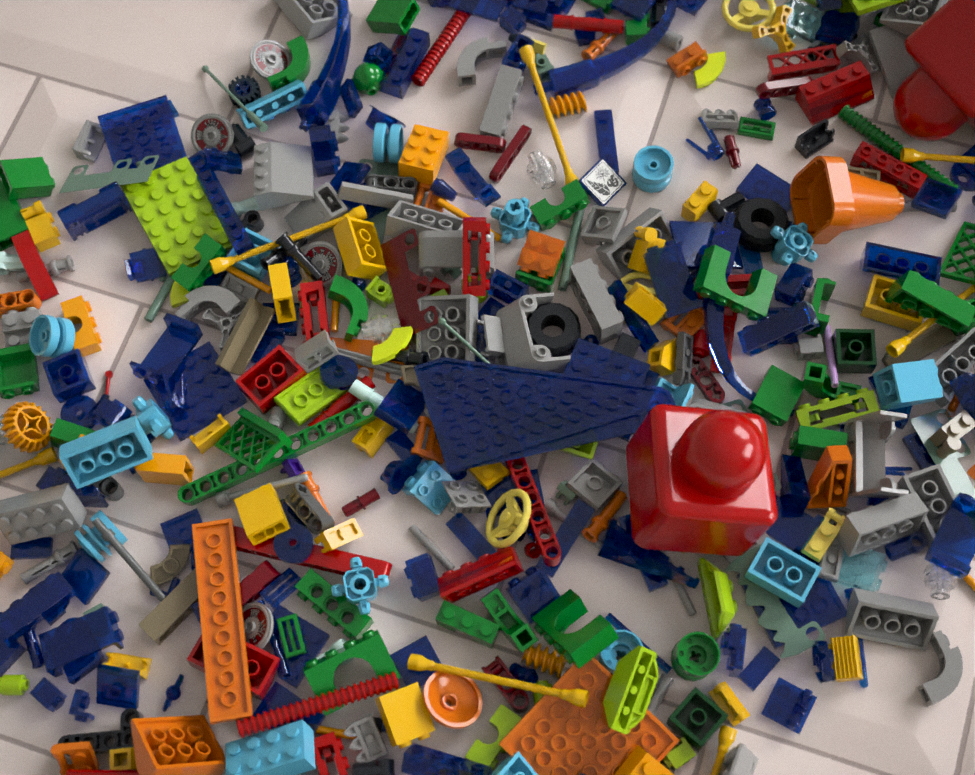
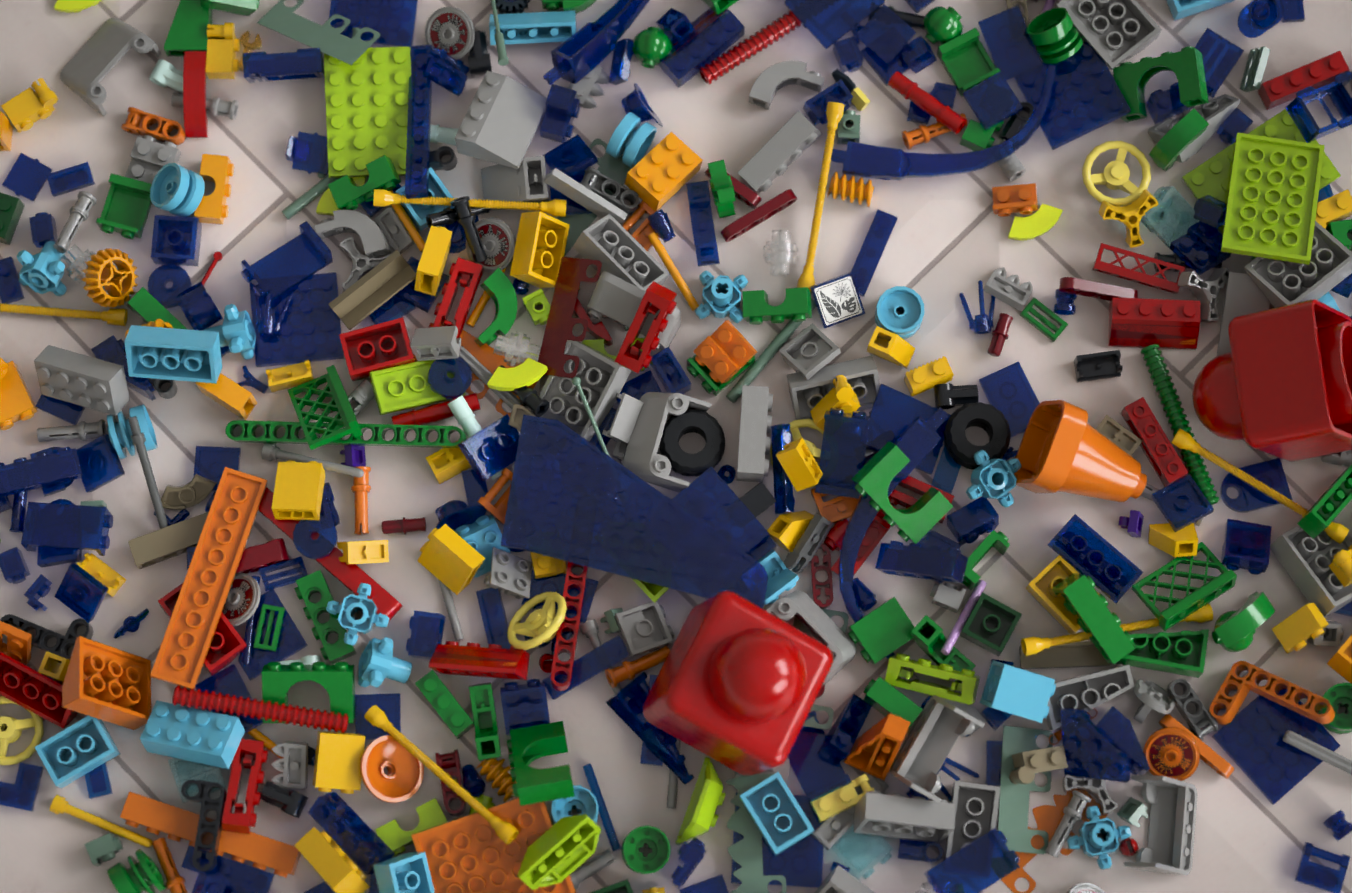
camera: 25 degrees right, 10 degrees up
dark grey piece [285,483,335,534] -> none
none -> clear yellow bar [238,31,262,72]
none -> clear blue bar [238,366,269,394]
none -> medium azure piece [358,637,412,688]
none -> yellow brick [417,524,485,595]
none -> green piece [708,160,736,218]
none -> clear blue cone [847,578,877,612]
none -> yellow slope [867,326,916,369]
none -> dark purple tile [1118,510,1144,538]
none -> yellow slope [1148,521,1198,557]

